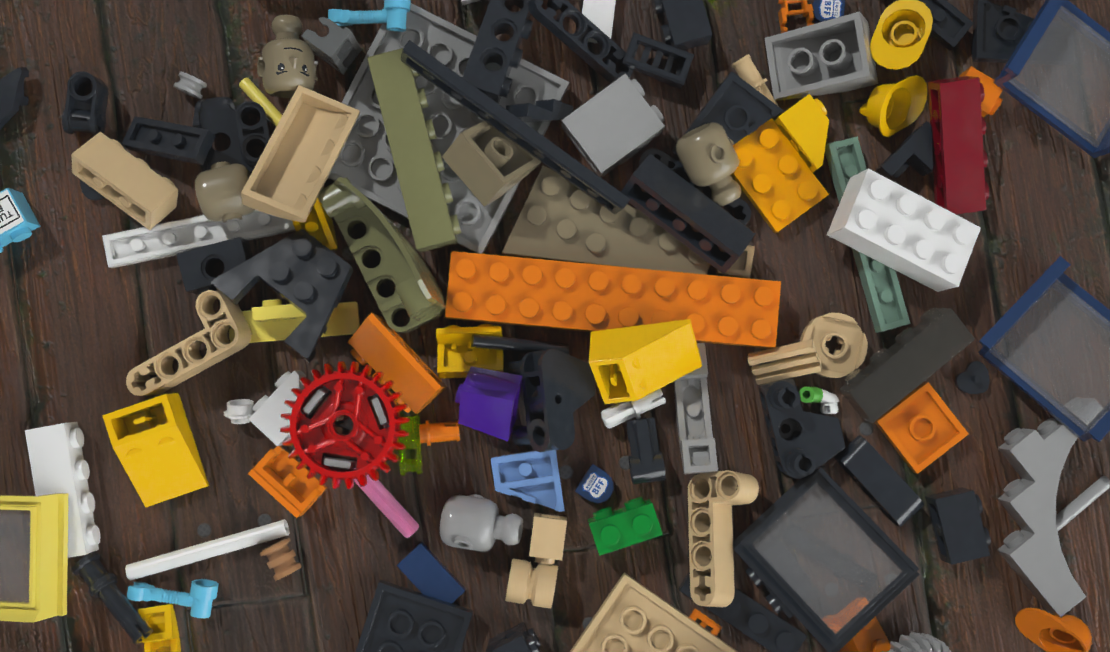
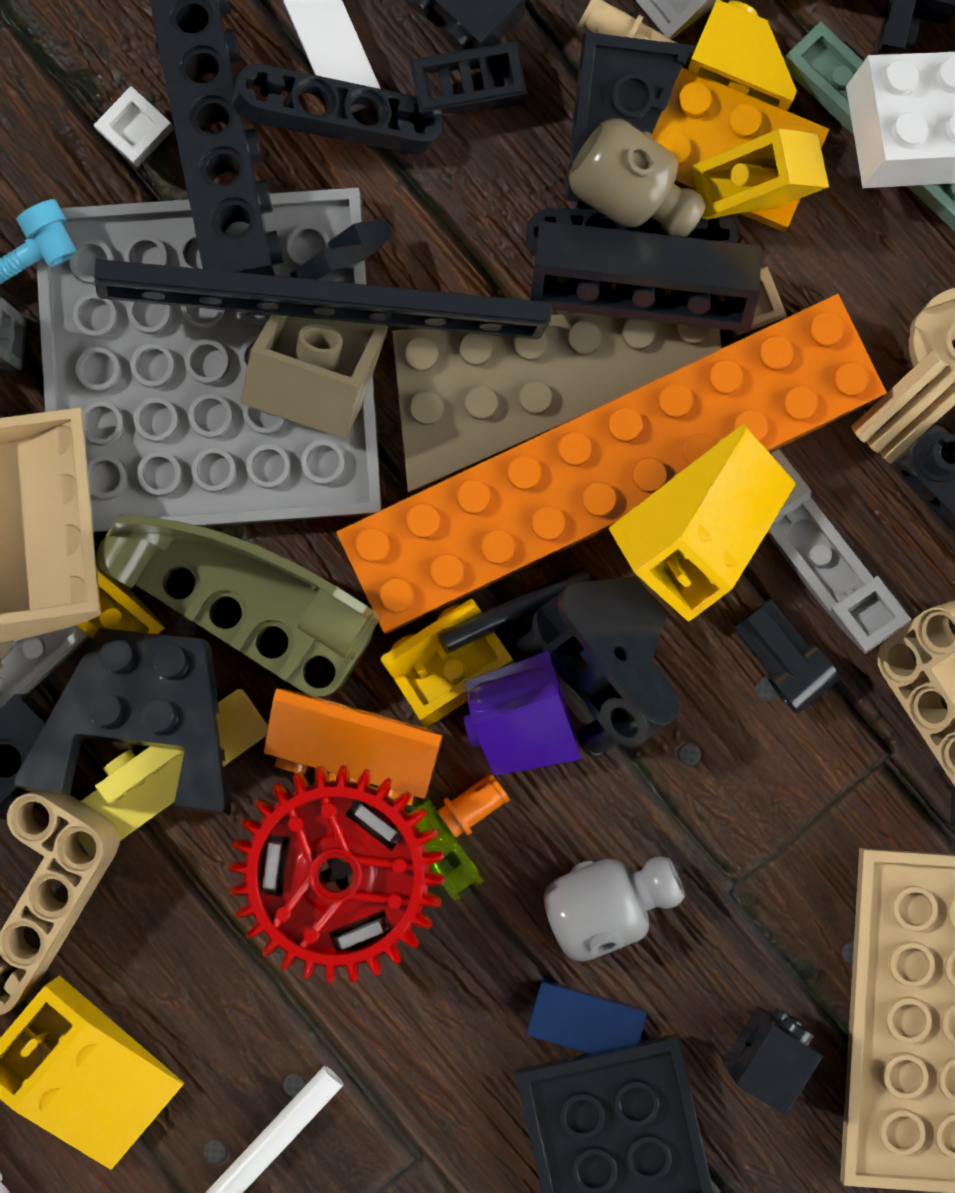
camera: 25 degrees left, 0 degrees up
white plate [224,399,255,424] -> none
orange hinge [248,446,327,518] -> none
white slope [249,371,306,446] -> none
medium nougat bush [260,537,302,581] -> none
bright pink axle [354,468,419,538] -> none
olive brick [367,48,462,253] -> none
medium blue wing [491,450,565,512] -> none
tan wheel [505,558,558,609] -> none
tan brick [529,513,567,565] -> none
light grey brick [561,74,665,178] -> none
tile [575,463,613,503] -> none
green brick [588,497,663,556] -> none
white axle [601,389,666,428] -> none
none -> yellow slope [691,129,829,219]

